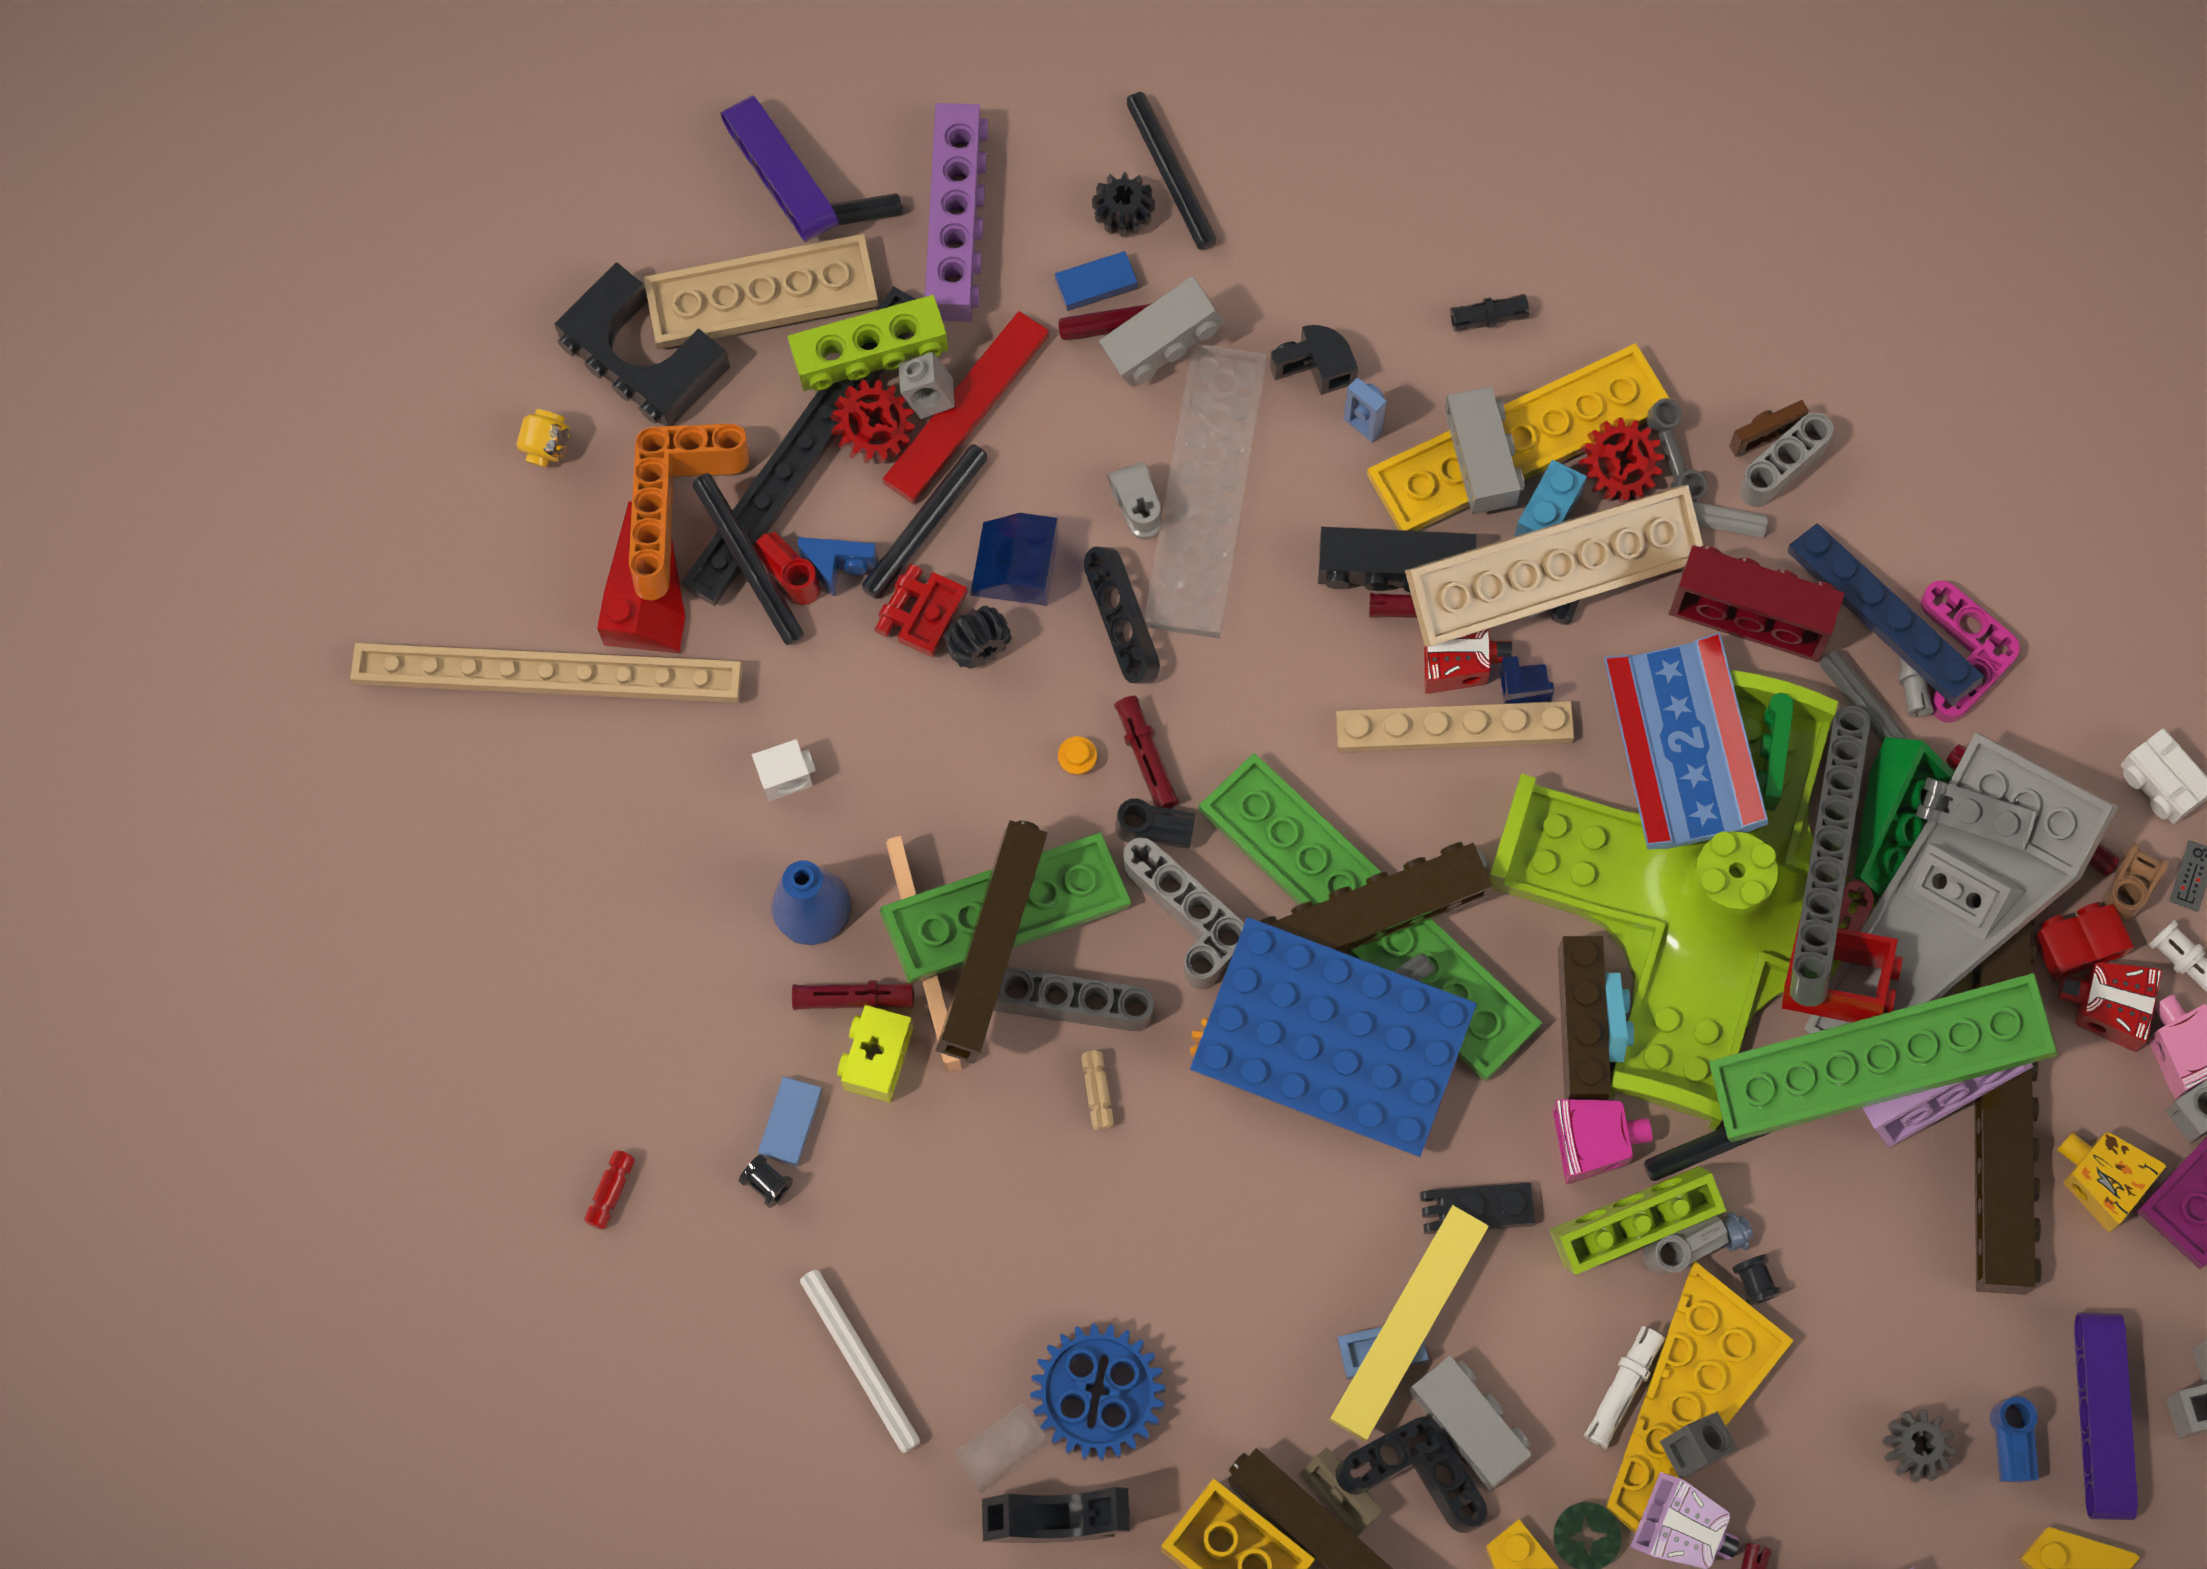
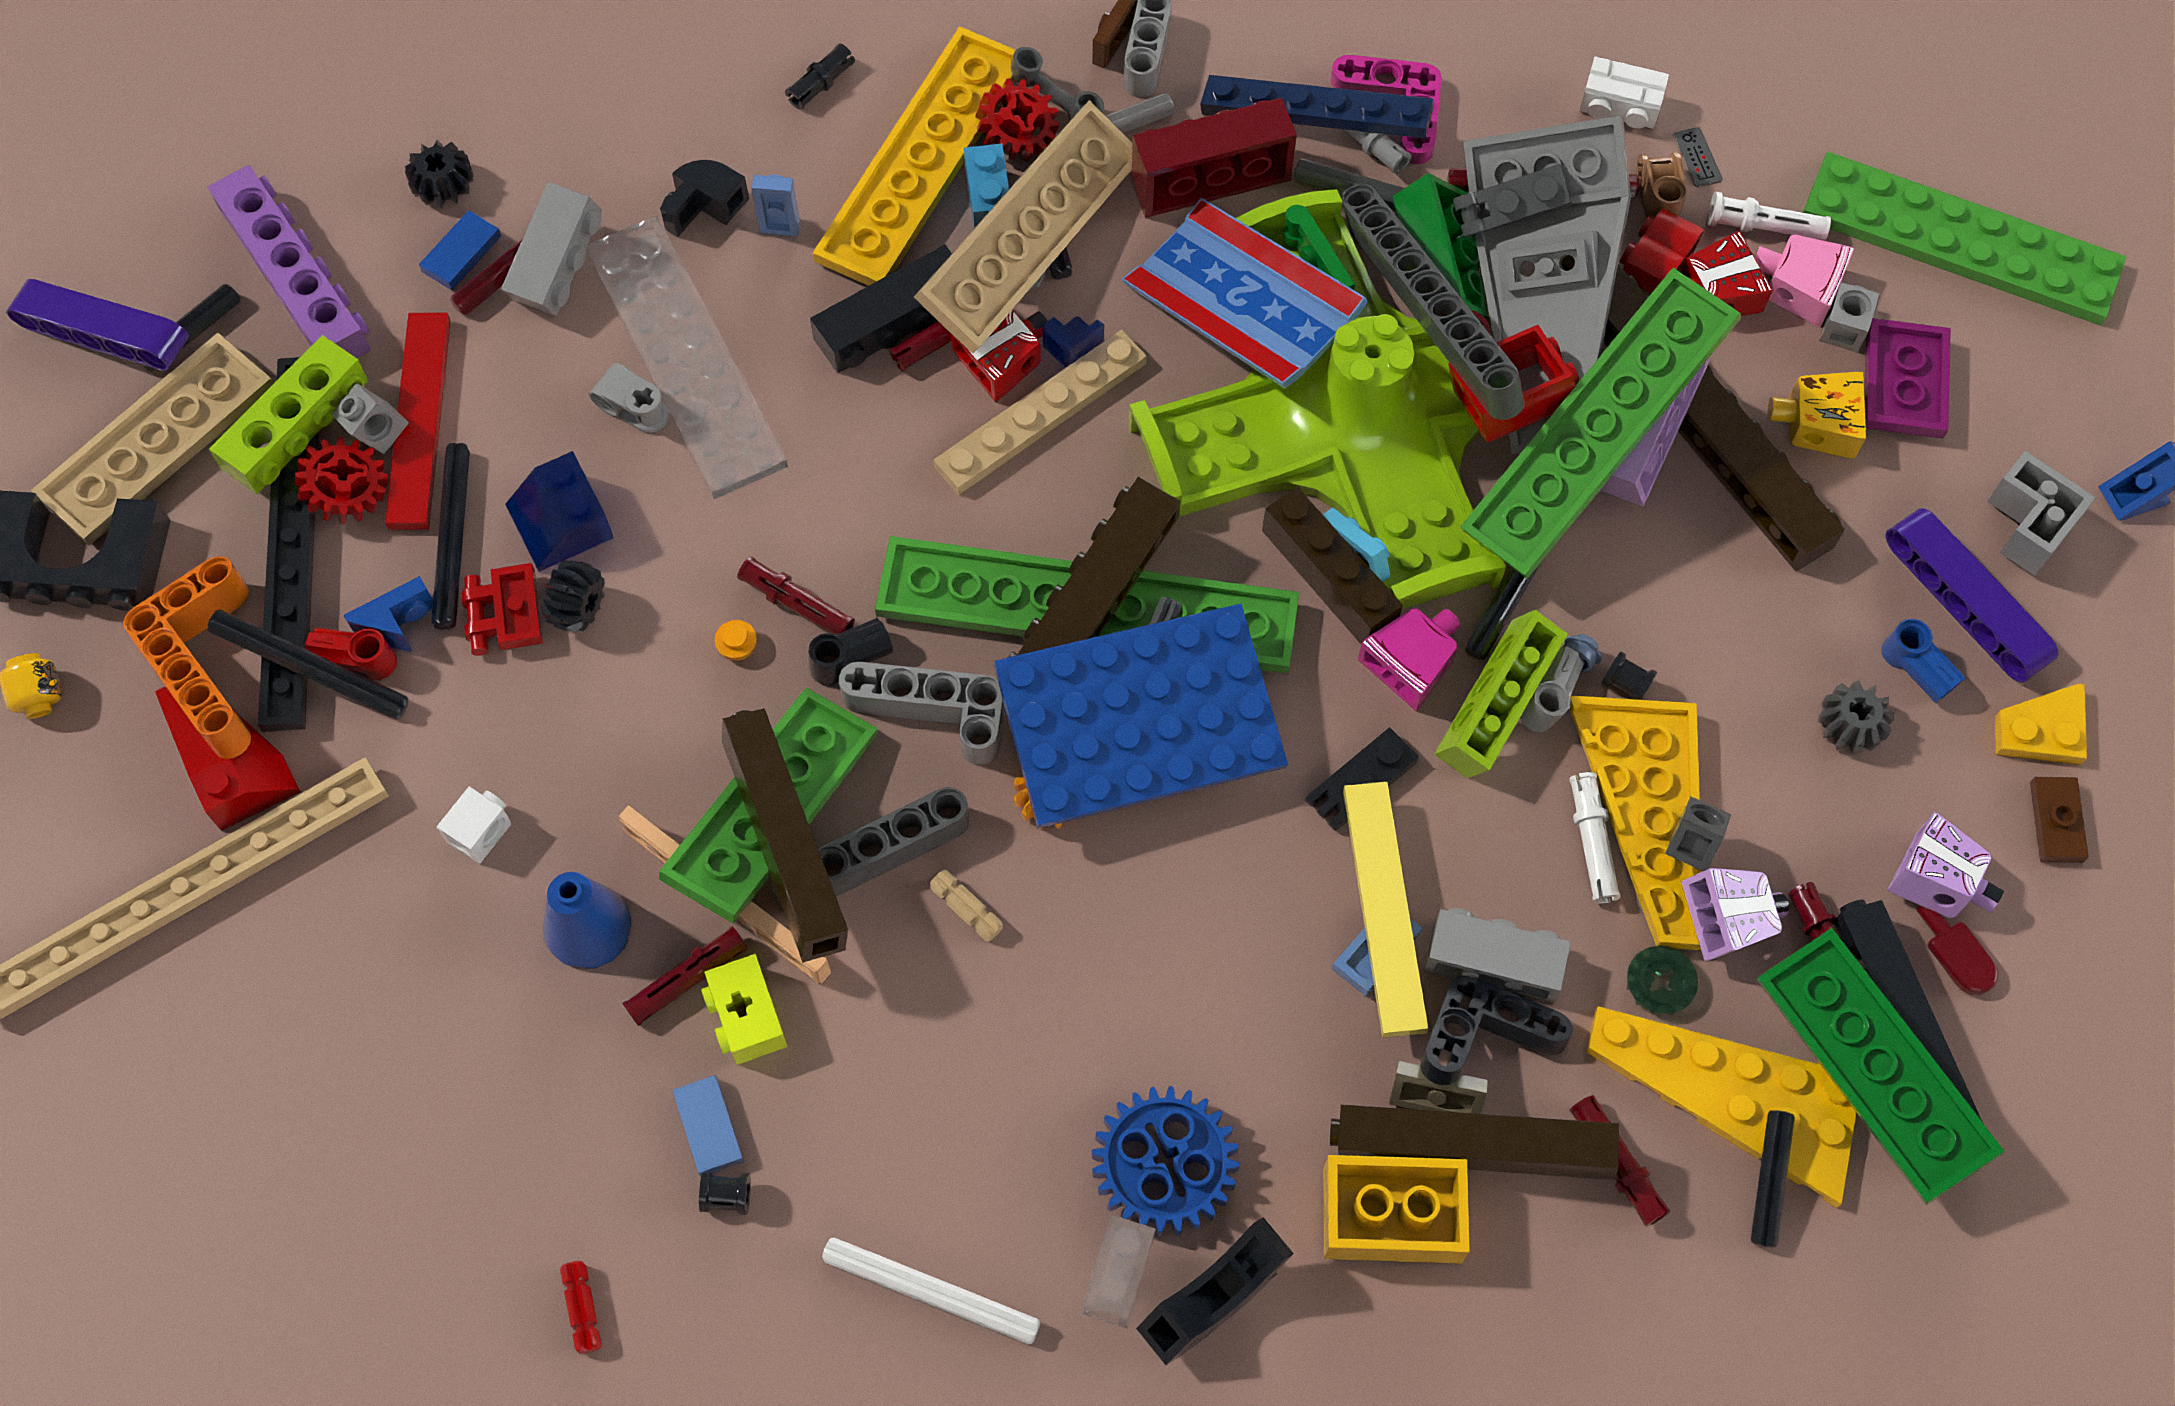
camera: 40 degrees left, 5 degrees down
black beam [1084,546,1160,684] -> none
black axle [1127,91,1216,250] -> none
light grey brick [1444,386,1525,514] -> none

